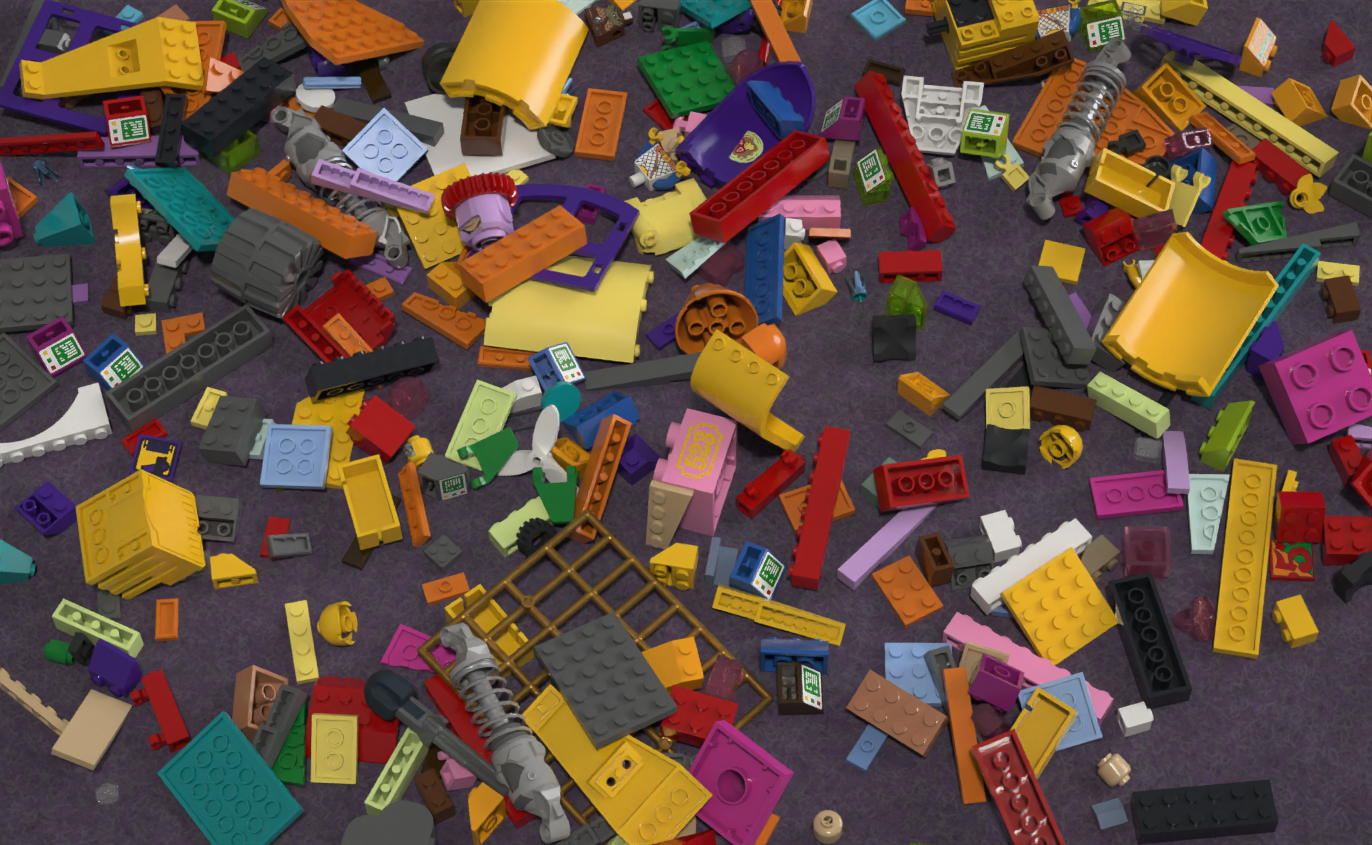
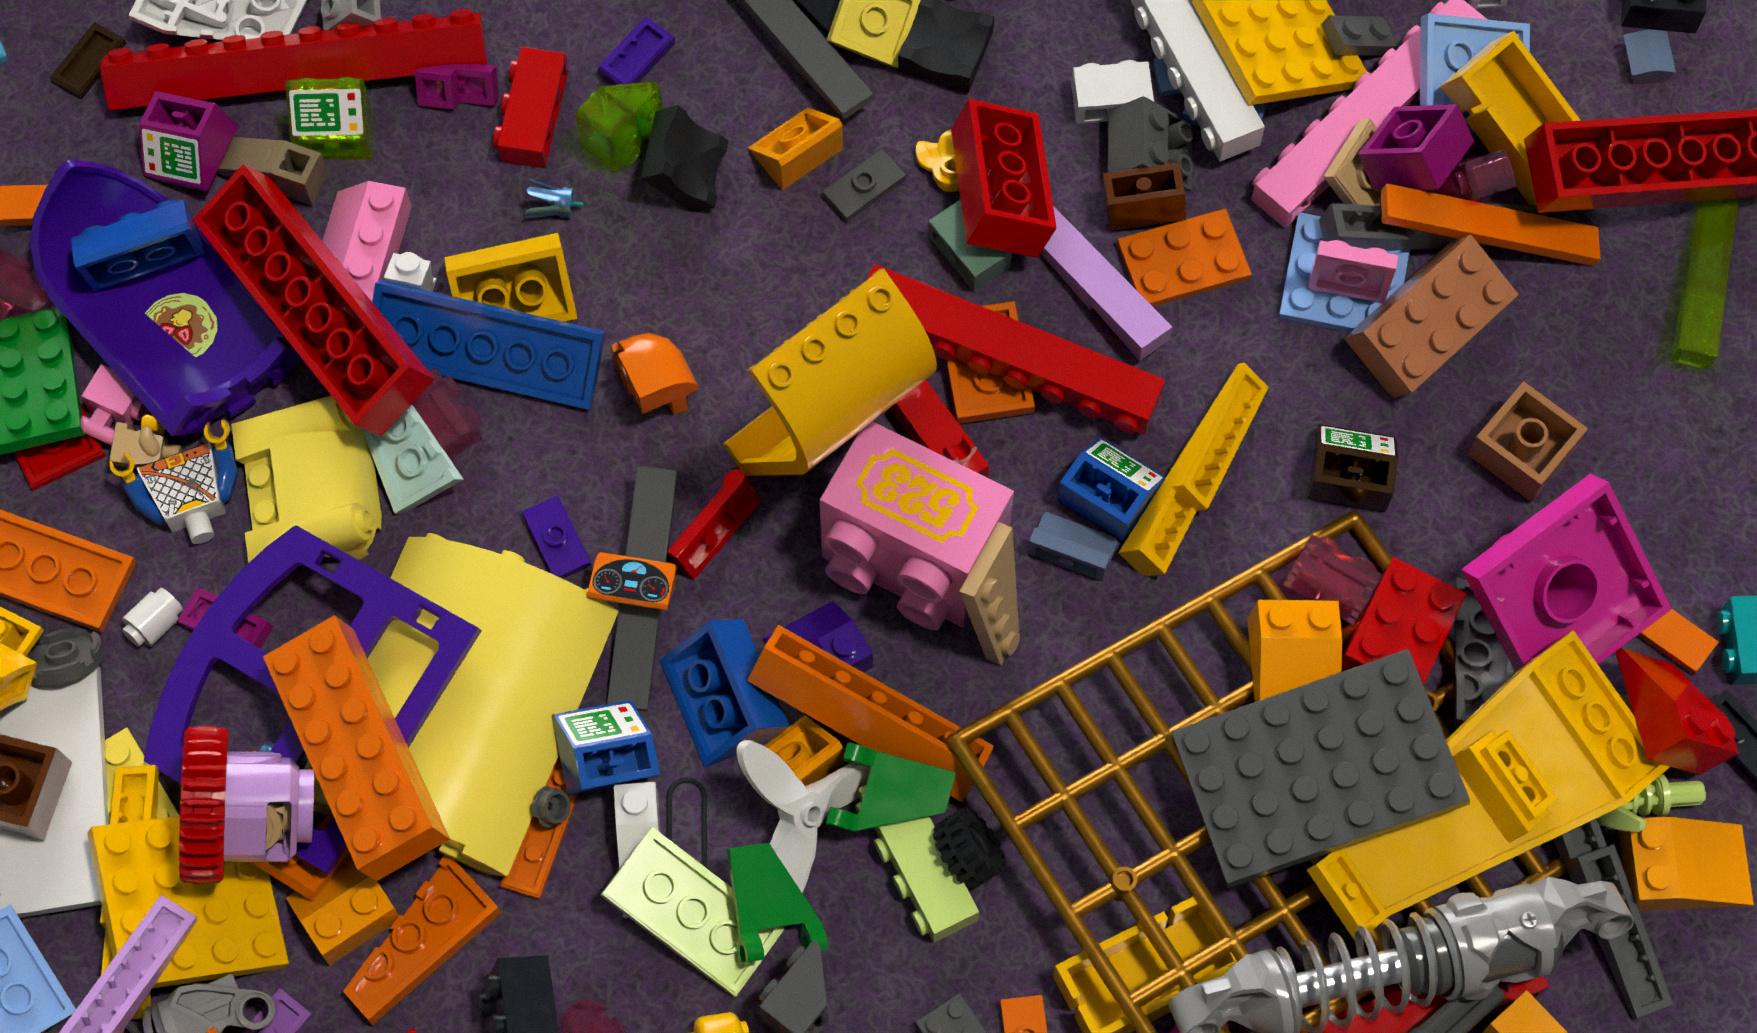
camera: 80 degrees left, 10 degrees up
teal tile [540,381,581,422] -> none
yellow slope [650,543,698,590] -> none
orange cone [675,283,758,354] -> none
blue slope [760,637,829,674] -> none
orange tile [809,228,851,240] -> none
tan head [813,810,843,844] -> none
bright pink brick [816,238,847,274] -> none
medium blue plate [846,724,888,773] -> none
tan head [1097,753,1131,787] -> none
none -> white brick [122,588,183,647]
none -> dark grey plate [532,786,570,827]
none -> slope [587,552,677,610]
none -> red plate [667,469,761,580]
none -> bright pink plate [1307,240,1399,303]
none -> dark grey plate [1321,15,1398,56]
none -> medium nougat brick [1468,381,1588,502]

